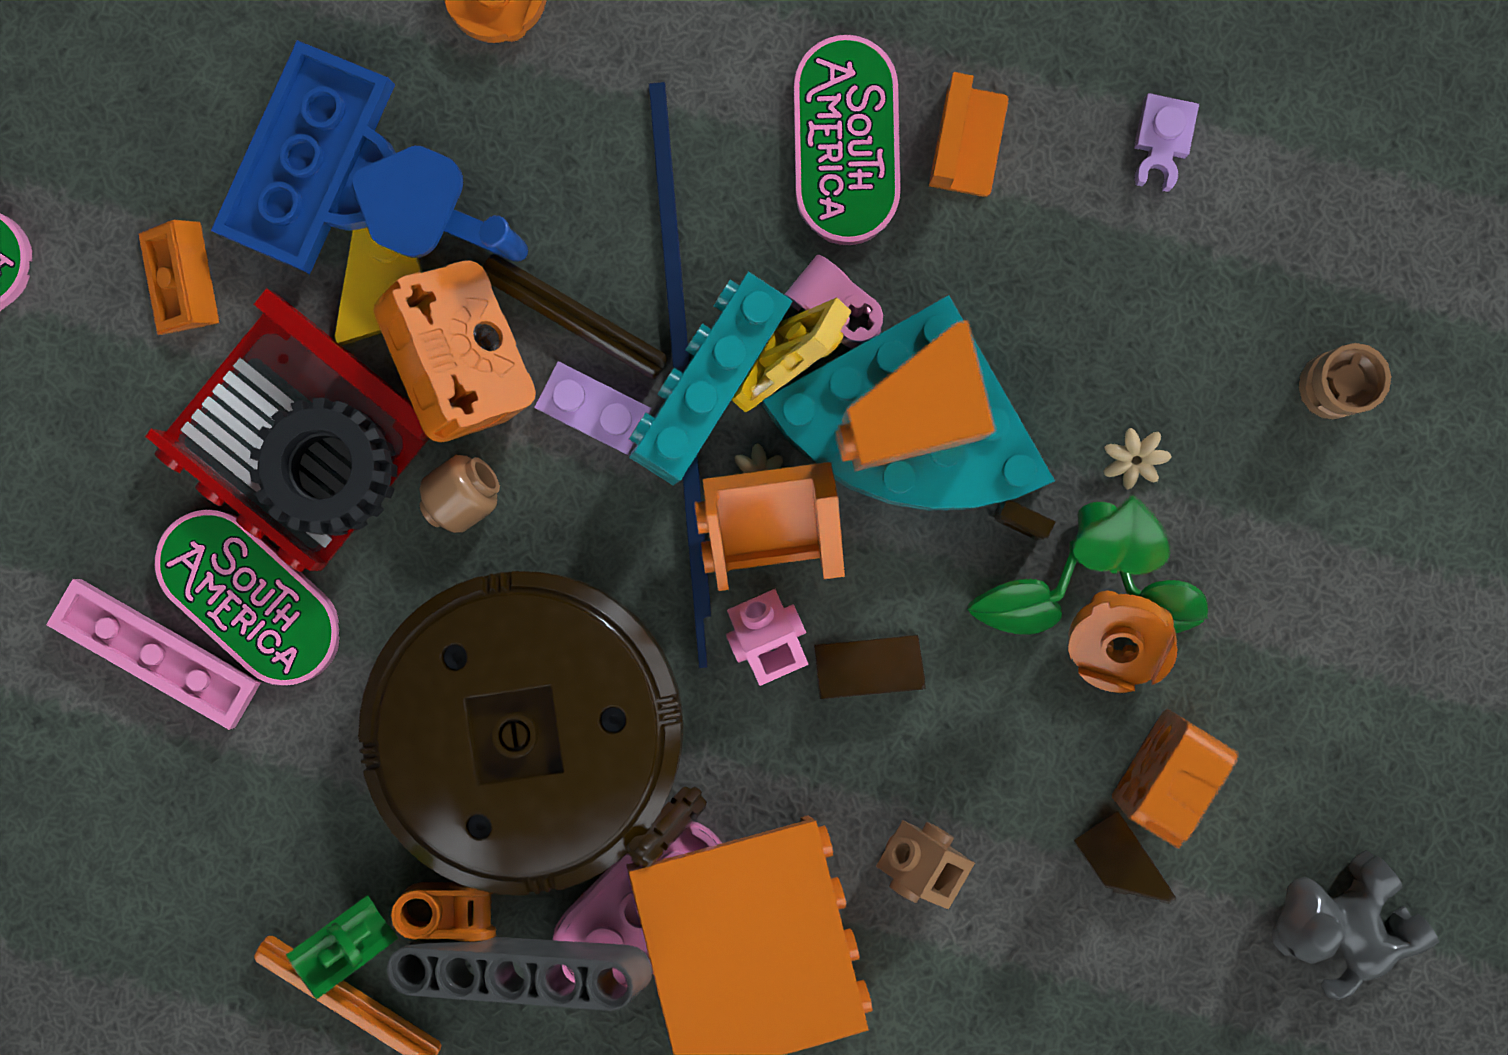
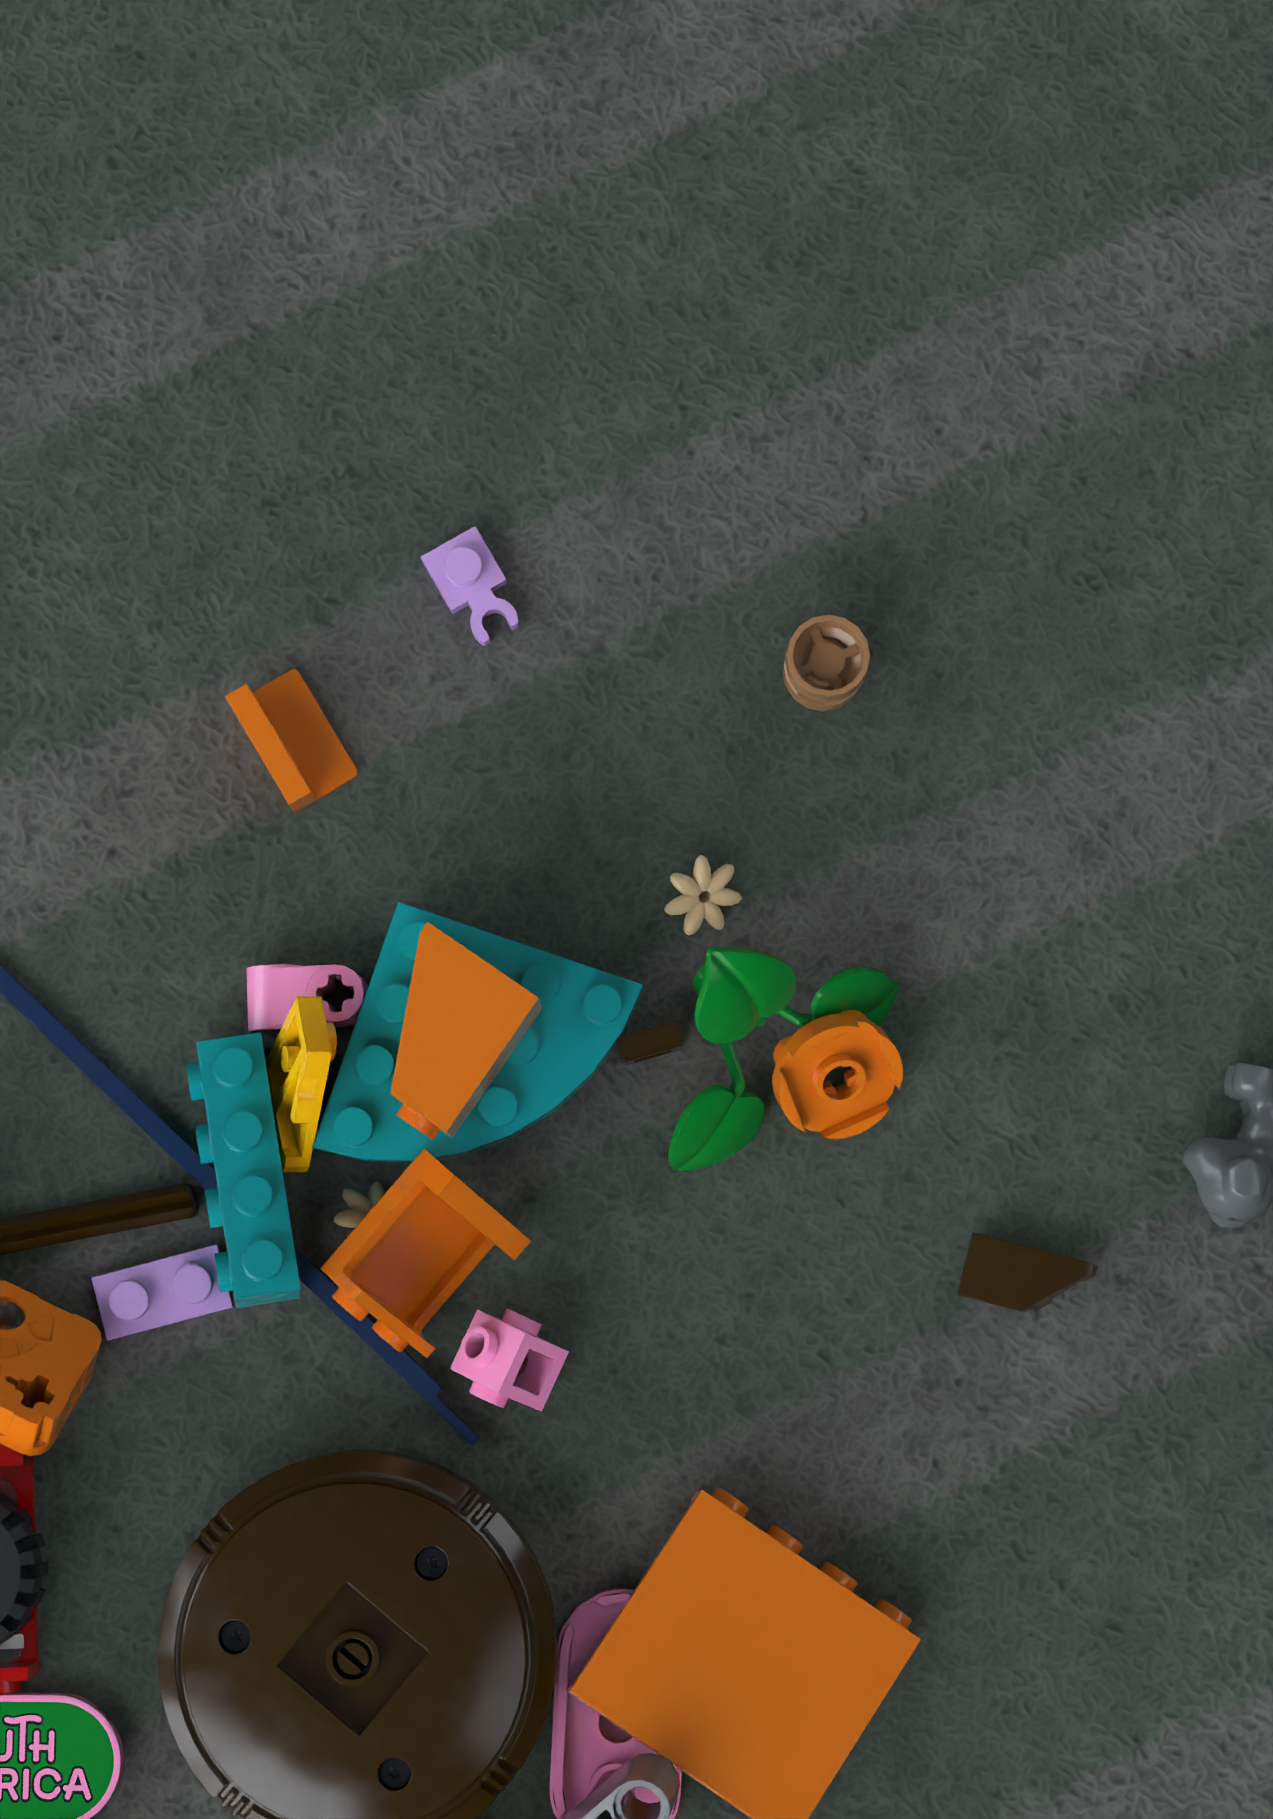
camera: 45 degrees left, 5 degrees down
medium nougat head [420,455,500,533] -> none
dark brown axle [627,787,707,867] -> none
tile [794,35,900,245] -> none
dark brown slope [814,635,926,699] -> none
medium nougat brick [876,820,975,910] -> none
orange axle [1112,709,1238,848] -> none

